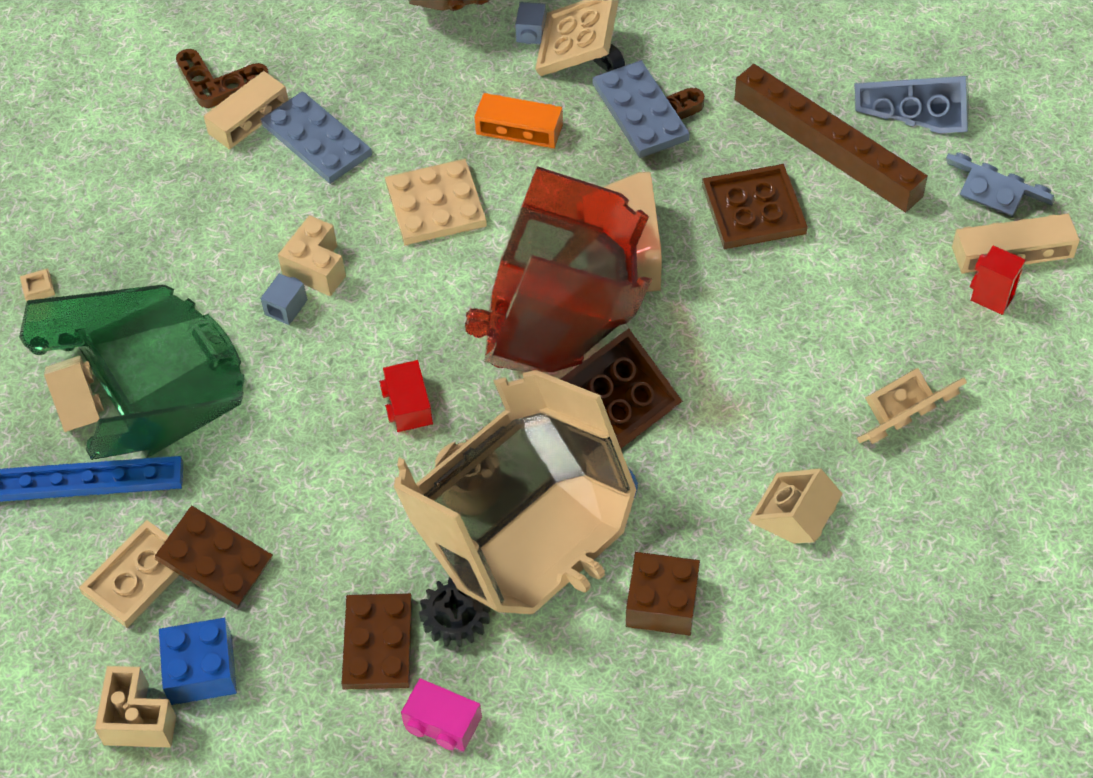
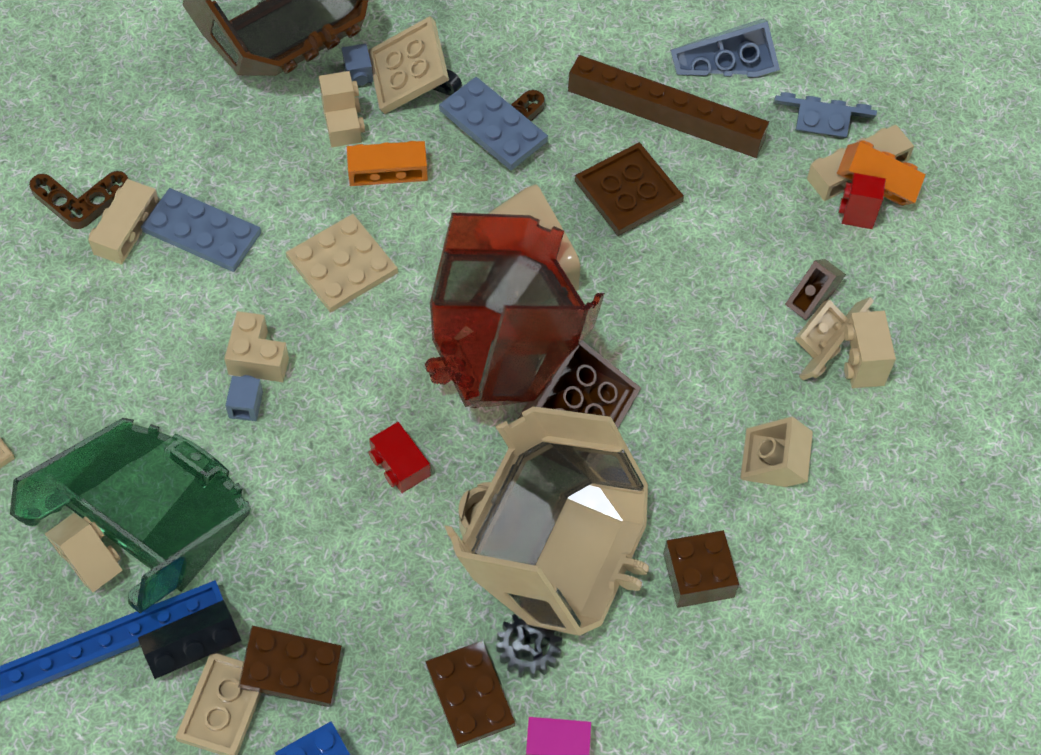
camera: 25 degrees left, 5 degrees up
none -> black brick [138,600,242,679]
none -> tan brick [319,71,365,148]
none -> slope [785,259,846,320]
none -> orange brick [837,140,926,206]
none -> tan brick [844,311,896,388]

